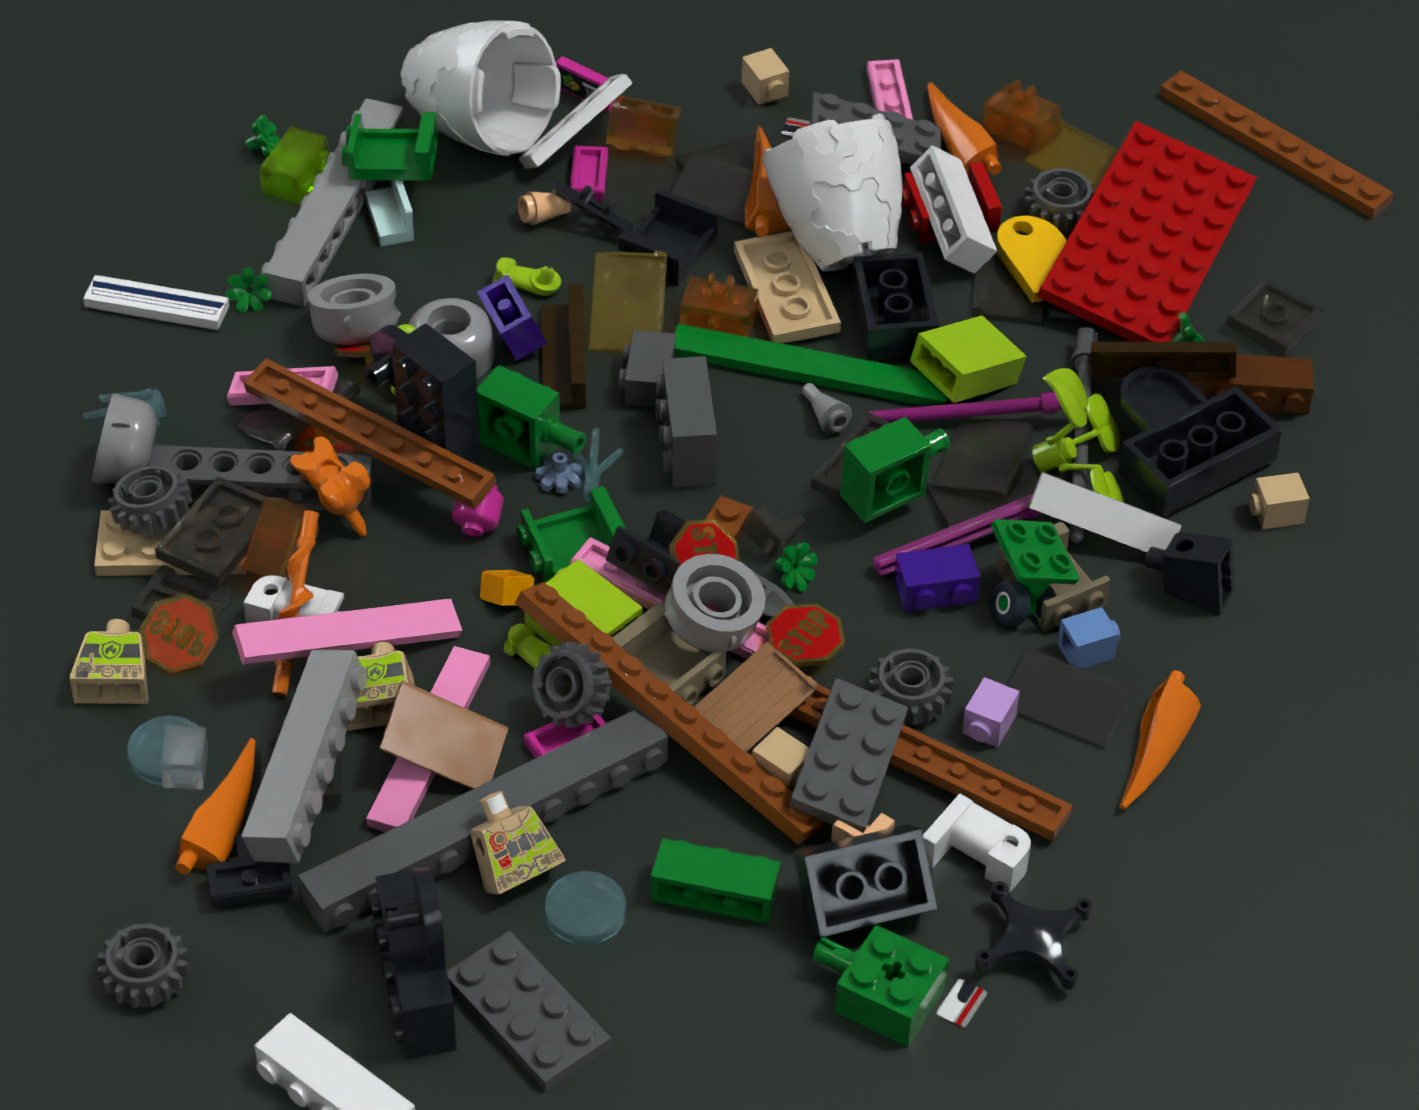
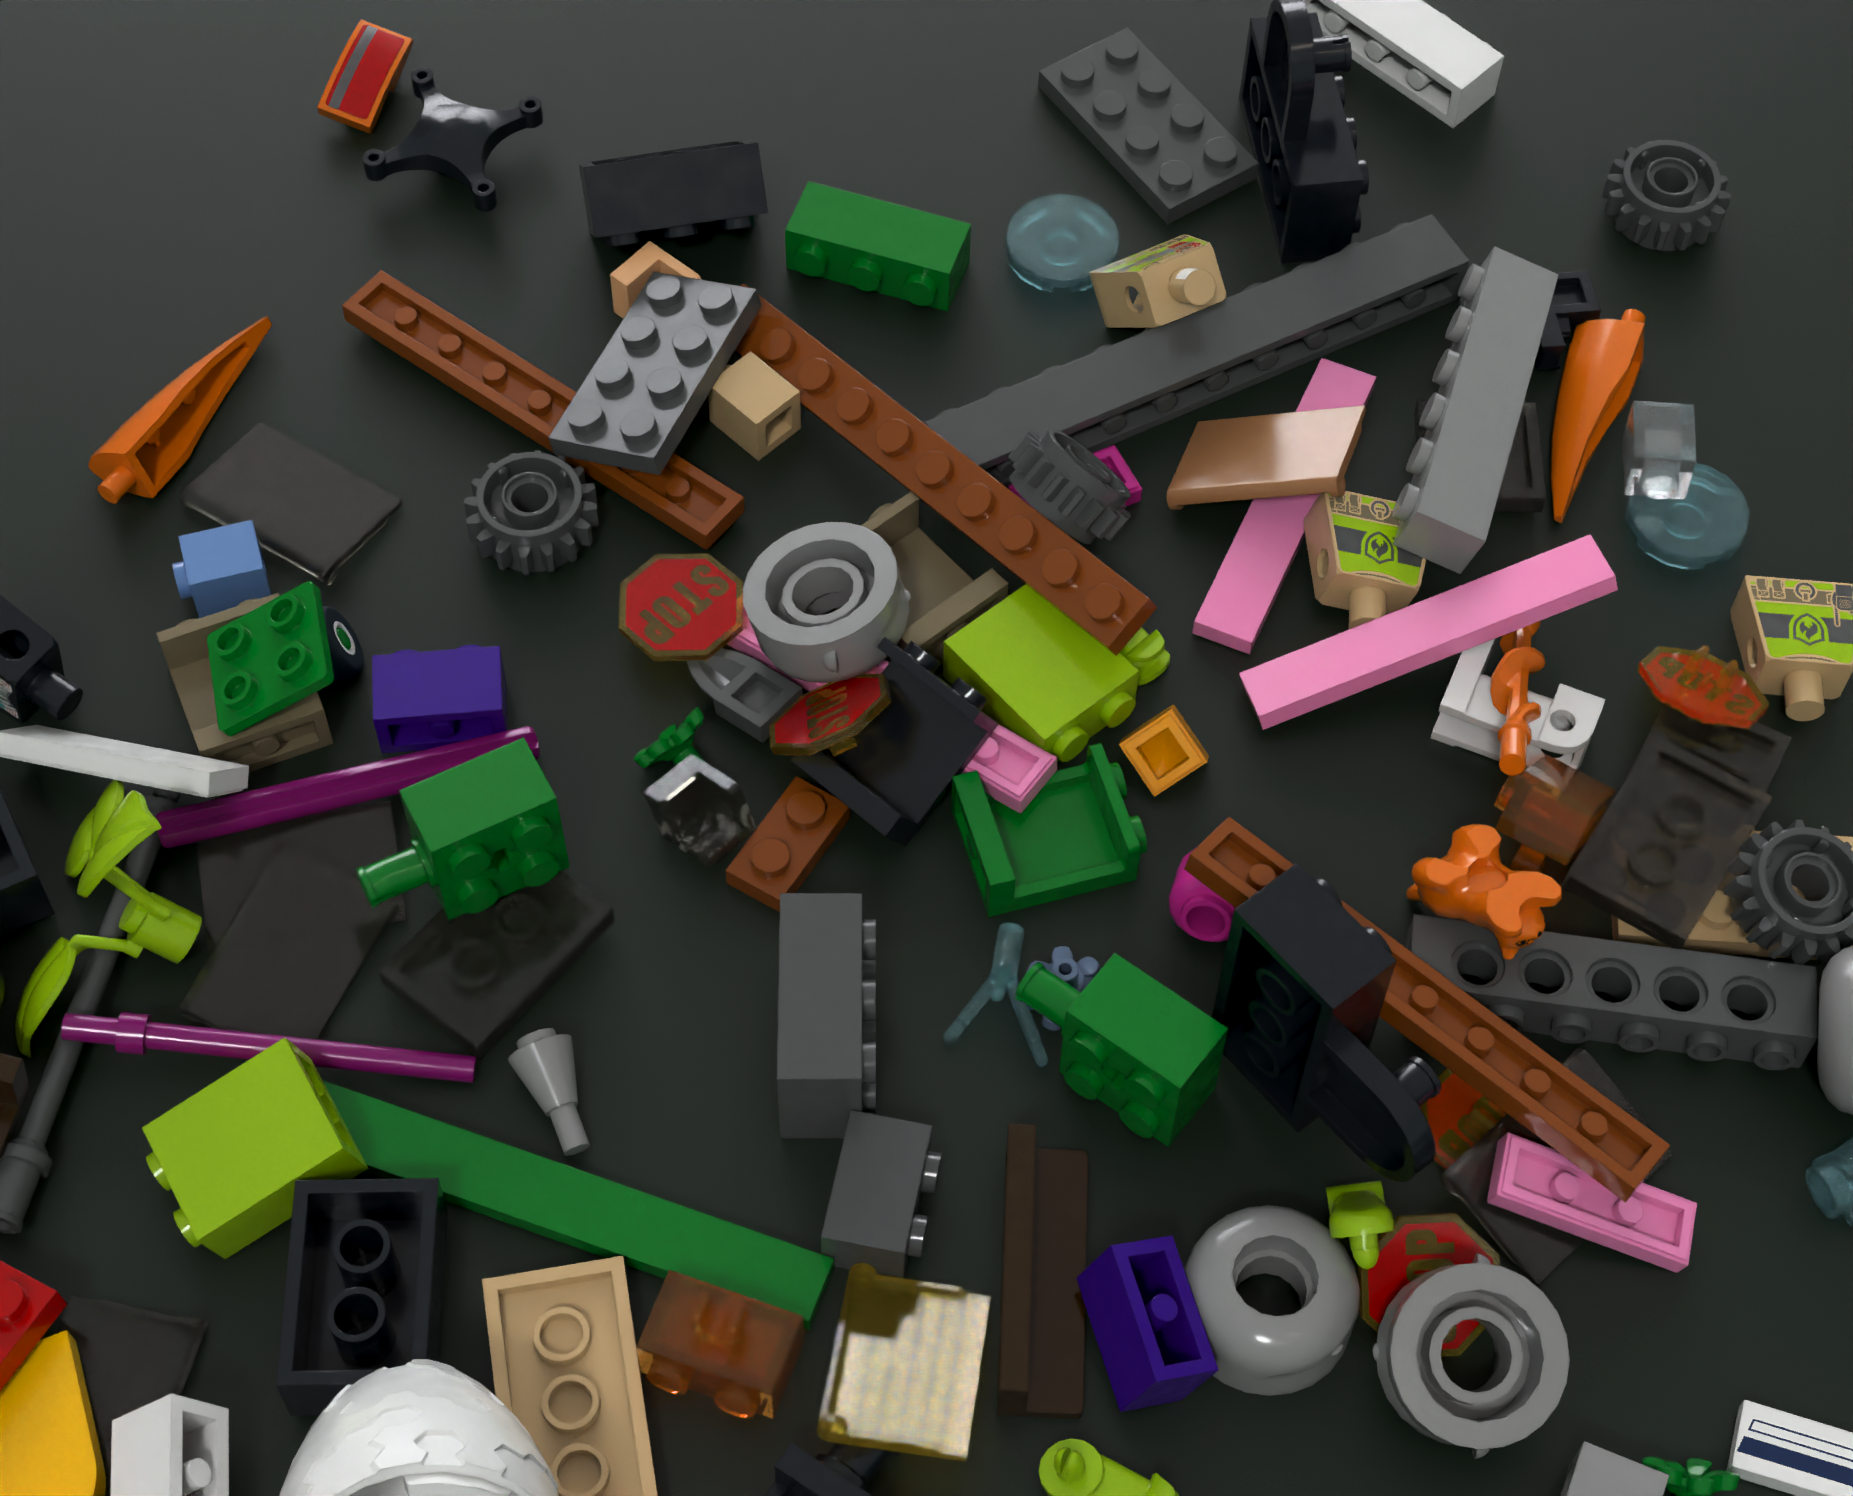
camera: 175 degrees left, 10 degrees up
medium nougat piece [694,642,819,752] -> none
green brick [813,925,949,1047] -> none
white piece [923,794,1031,892] -> none
sticker [937,979,987,1027] -> none
lavender brick [962,677,1020,748] -> none
none -> slope [317,19,414,134]

